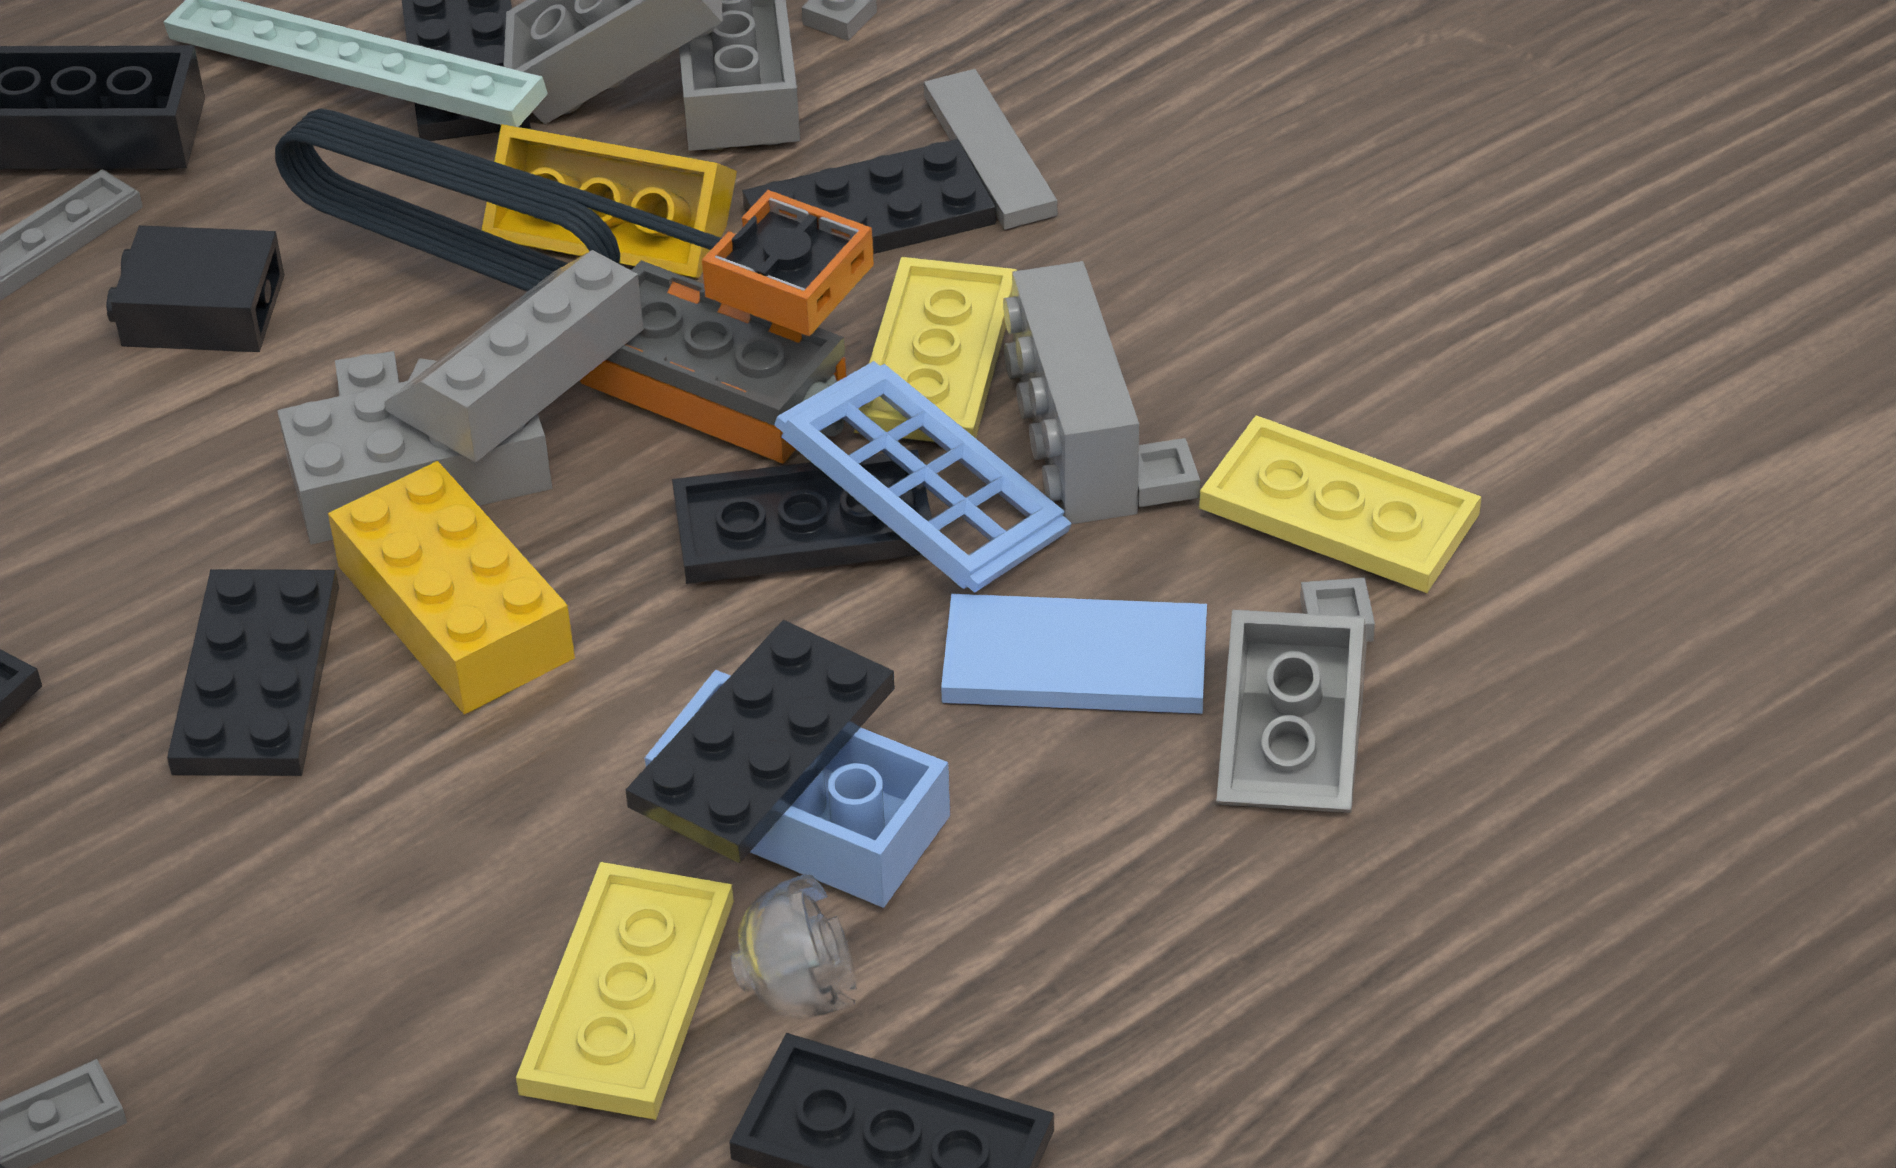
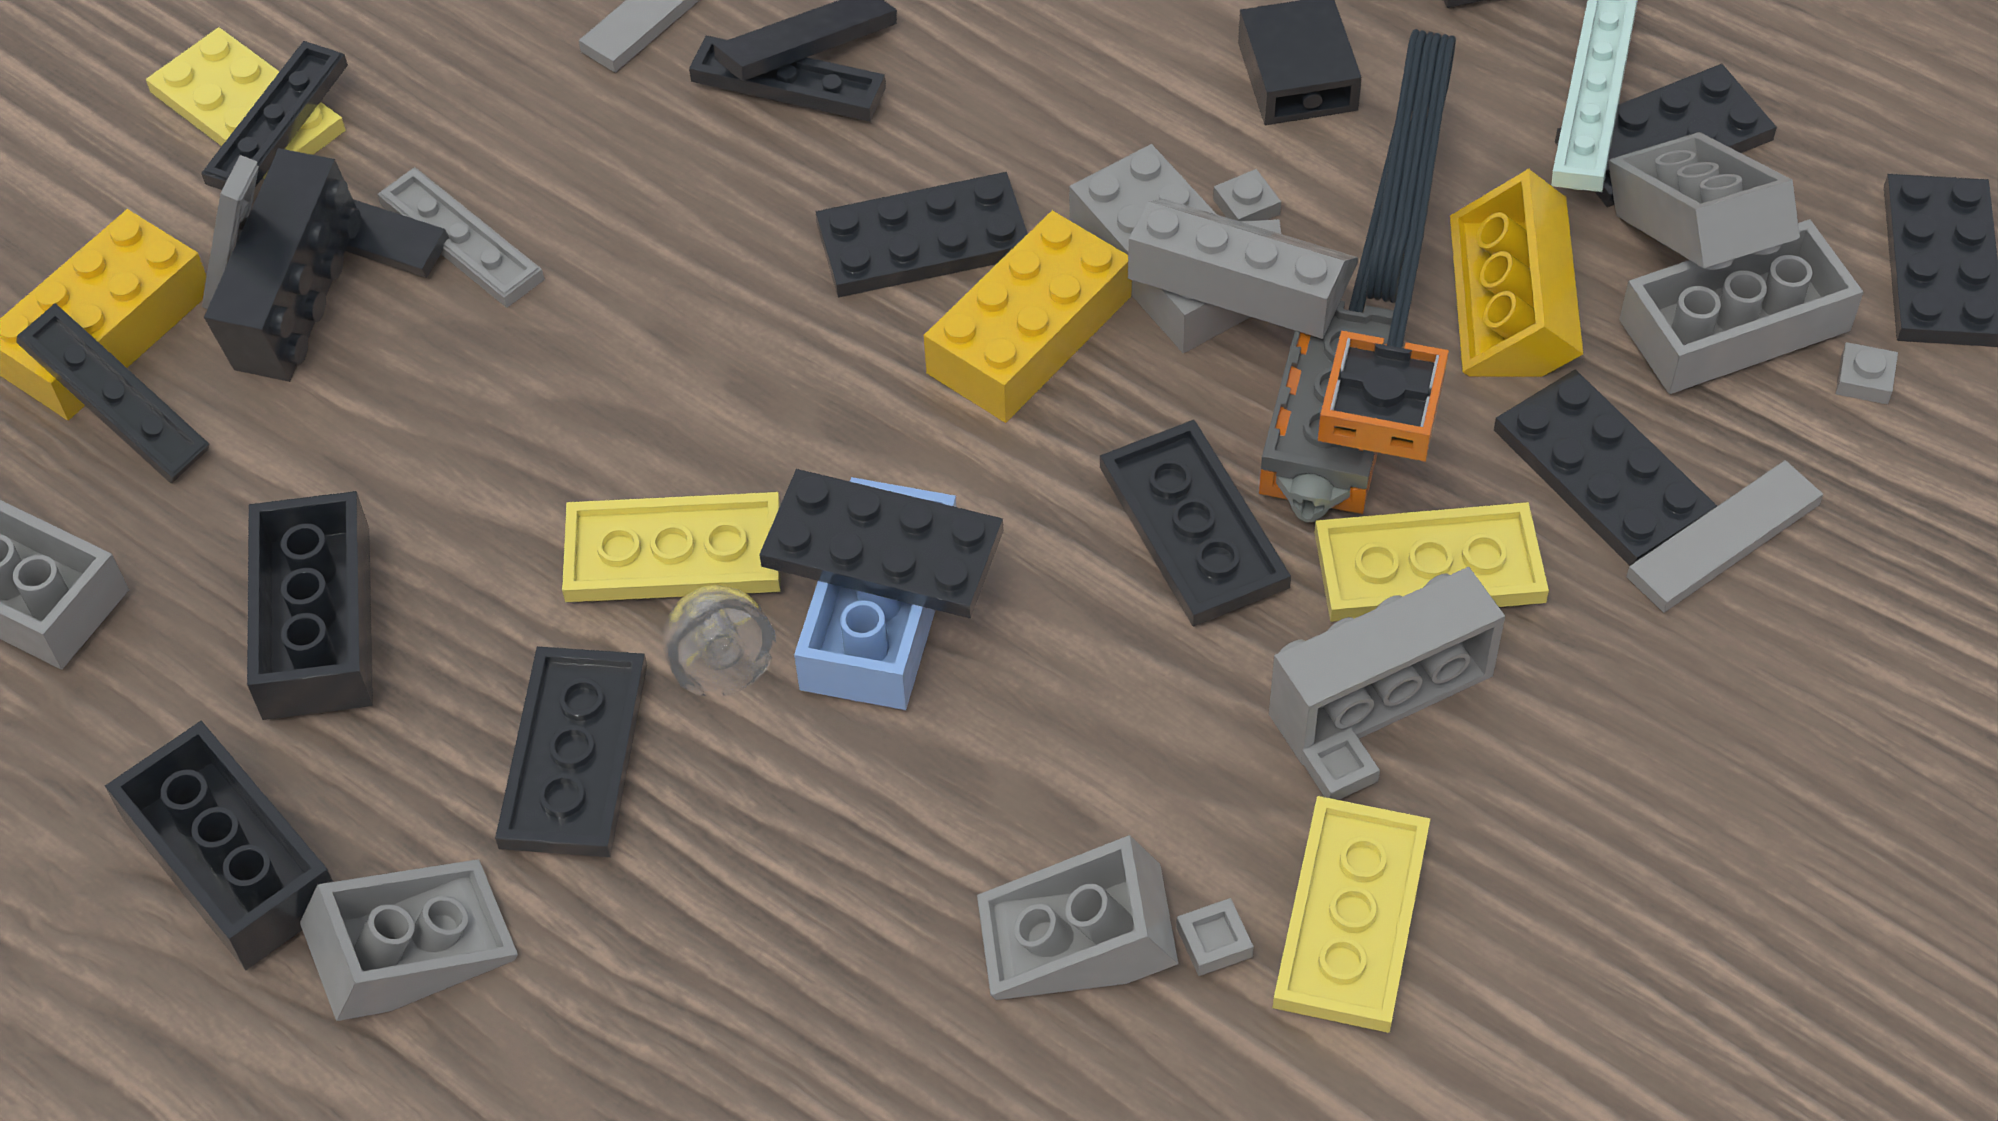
camera: 75 degrees right, 10 degrees up
light blue piece [774,361,1072,593] -> none
light blue tile [941,594,1207,714] -> none

